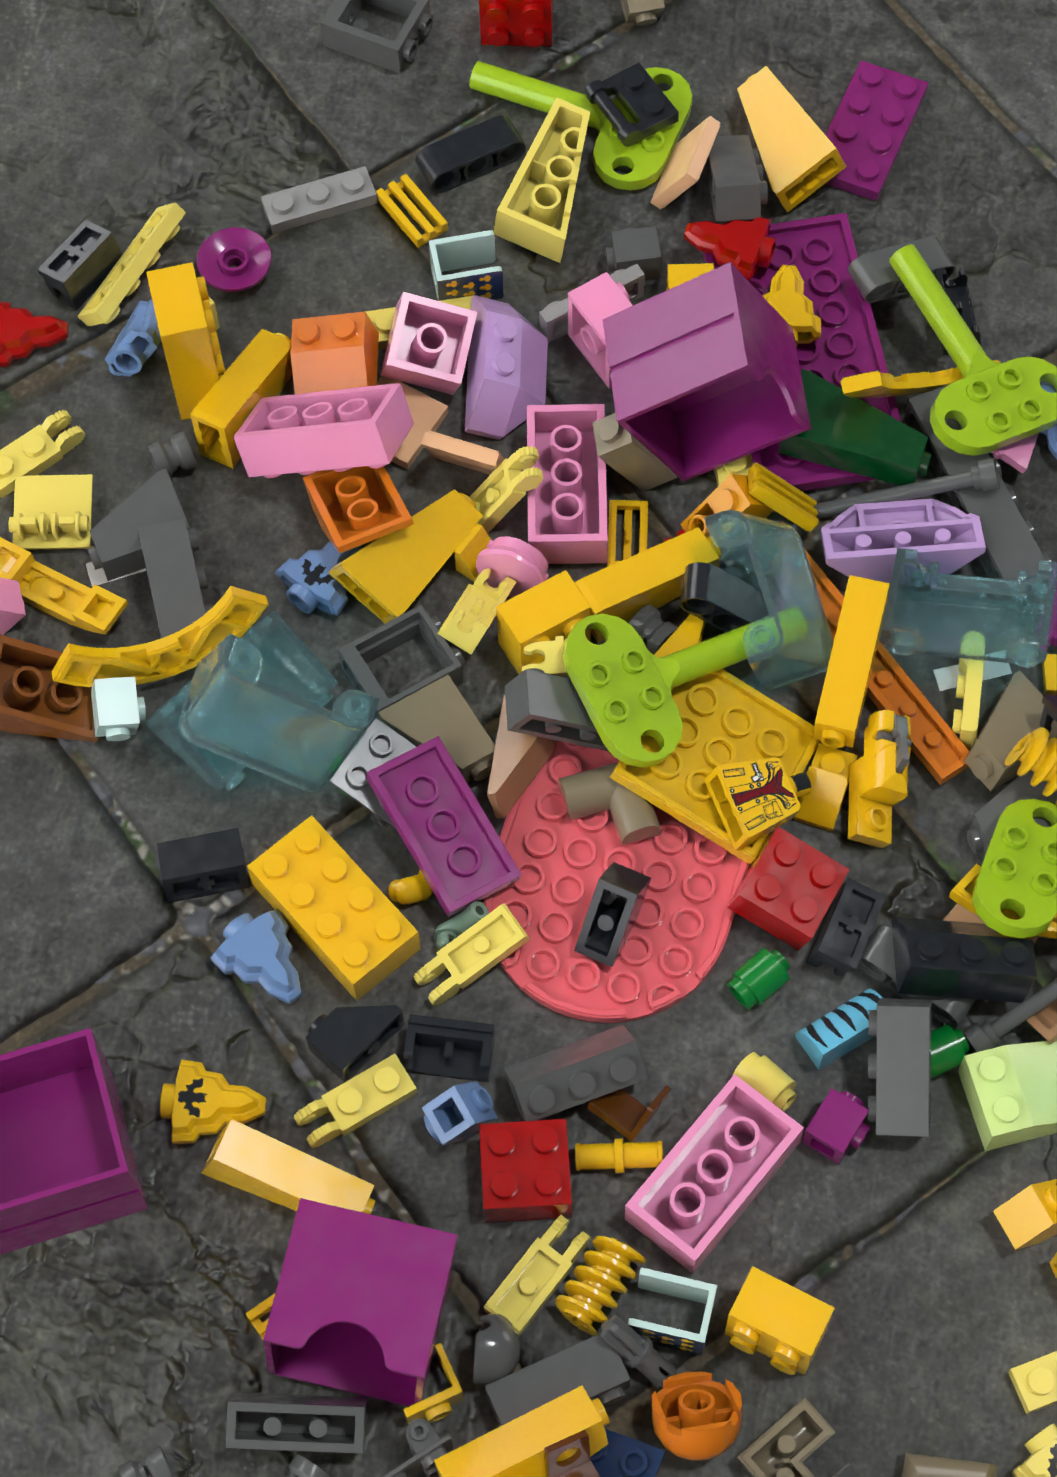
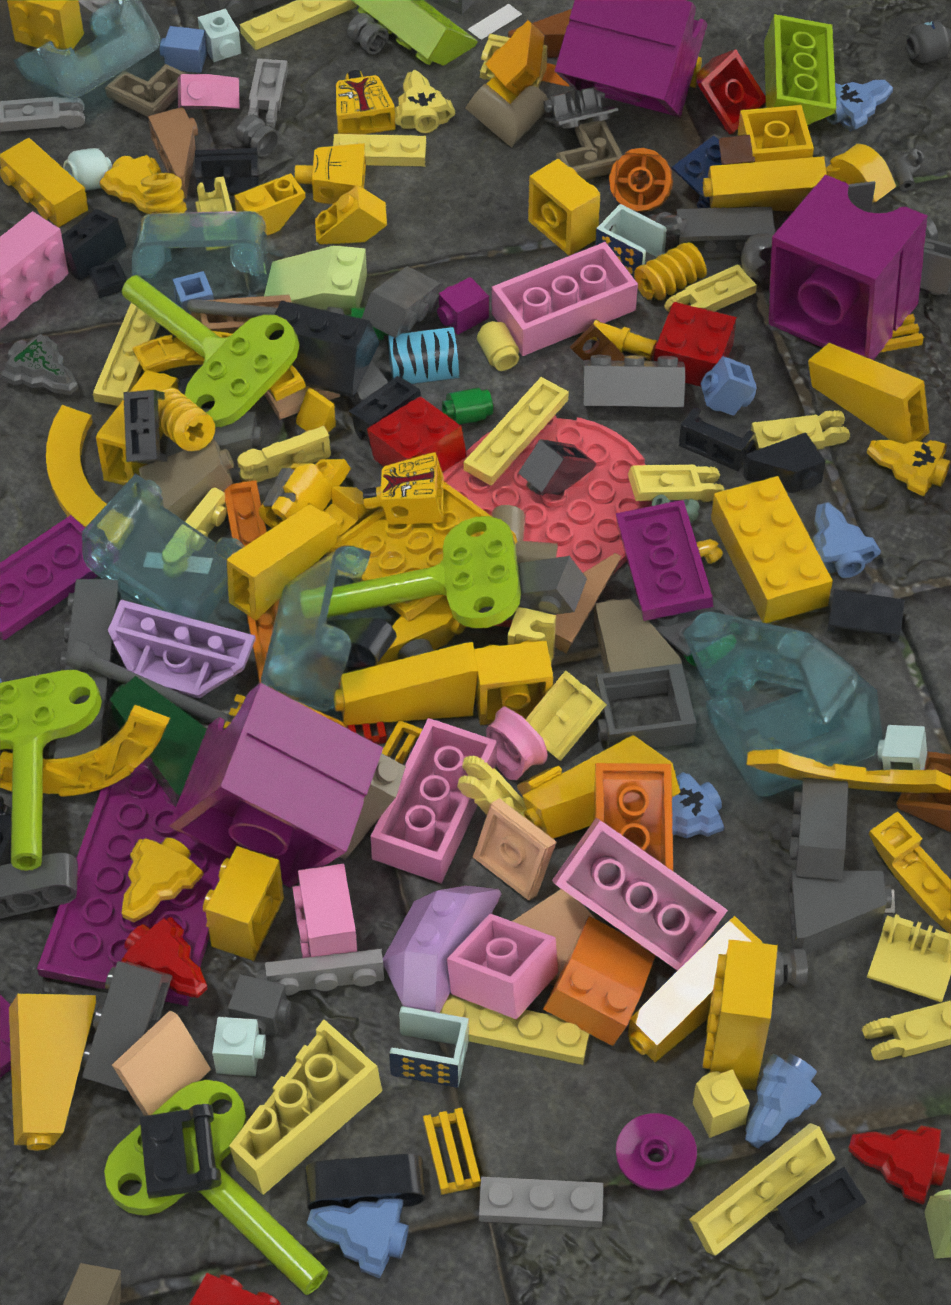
camera: 160 degrees left, 10 degrees down
none -> light aqua brick [212,1017,266,1077]
none -> light yellow hinge [237,426,331,483]
none -> yellow slope [296,388,336,433]
none -> medium blue rock [307,1197,409,1278]
none -> light yellow plate [464,377,569,486]

